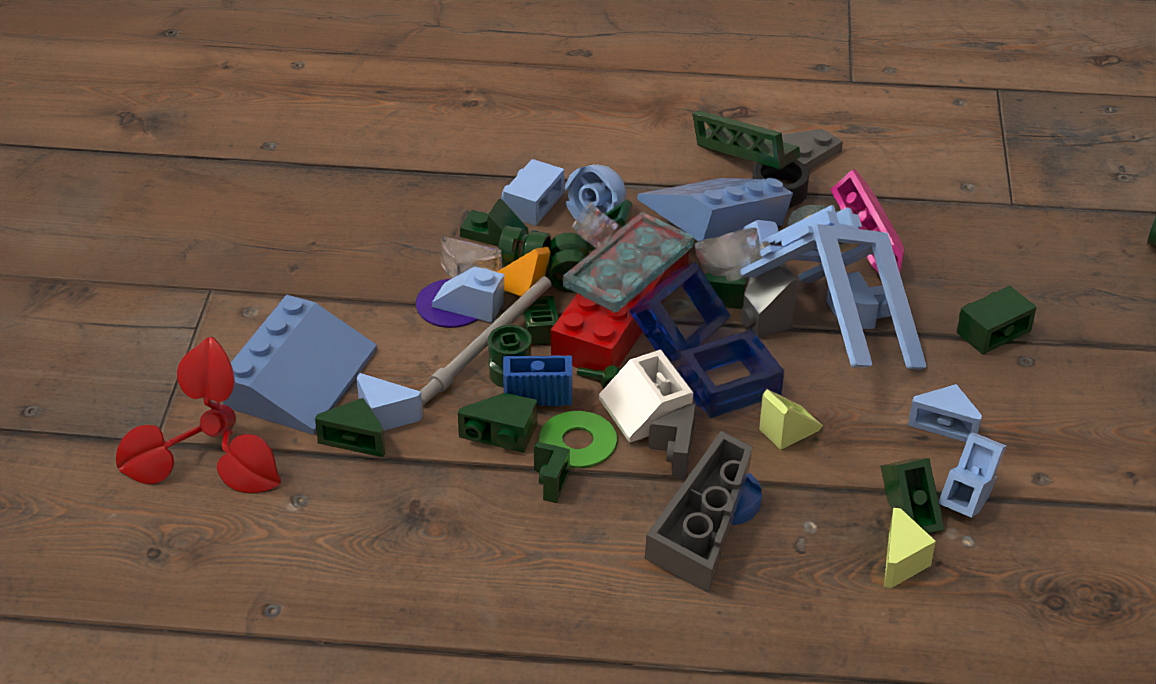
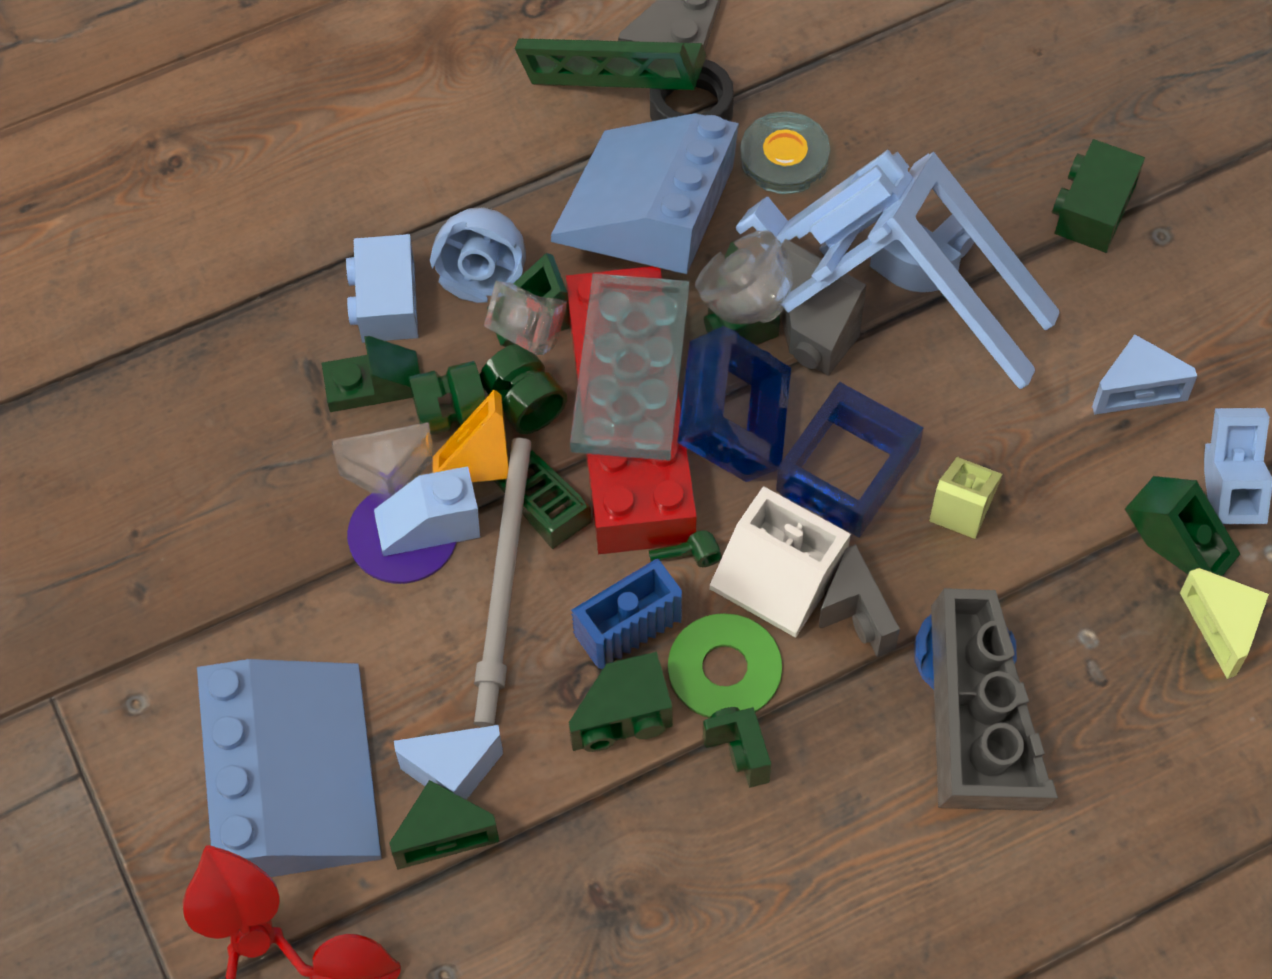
camera: 30 degrees left, 20 degrees up
dark green wheel [488,325,532,388] -> none
dark pink brick [830,169,904,273] -> none

